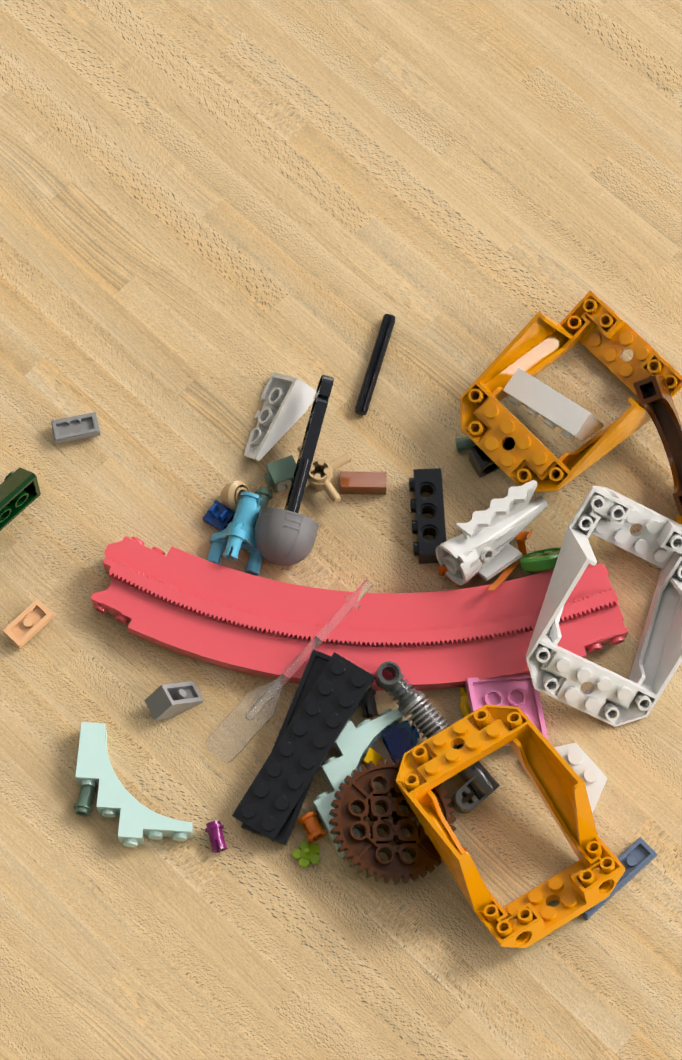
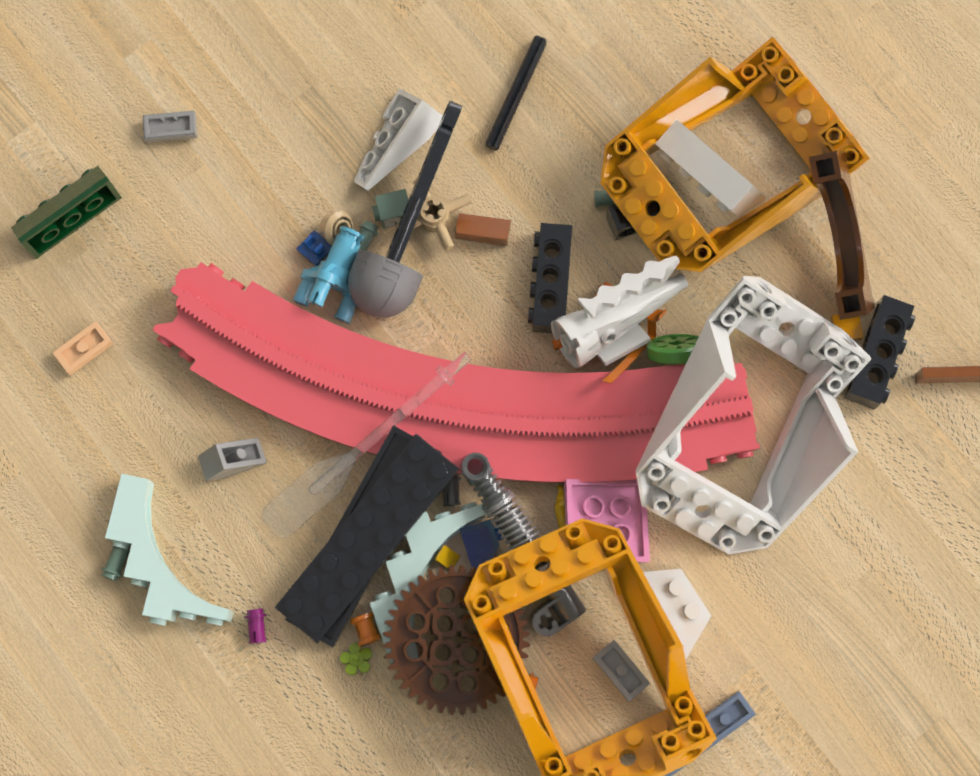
camera: 10 degrees right, 10 degrees up
none -> light grey plate [593,640,651,702]

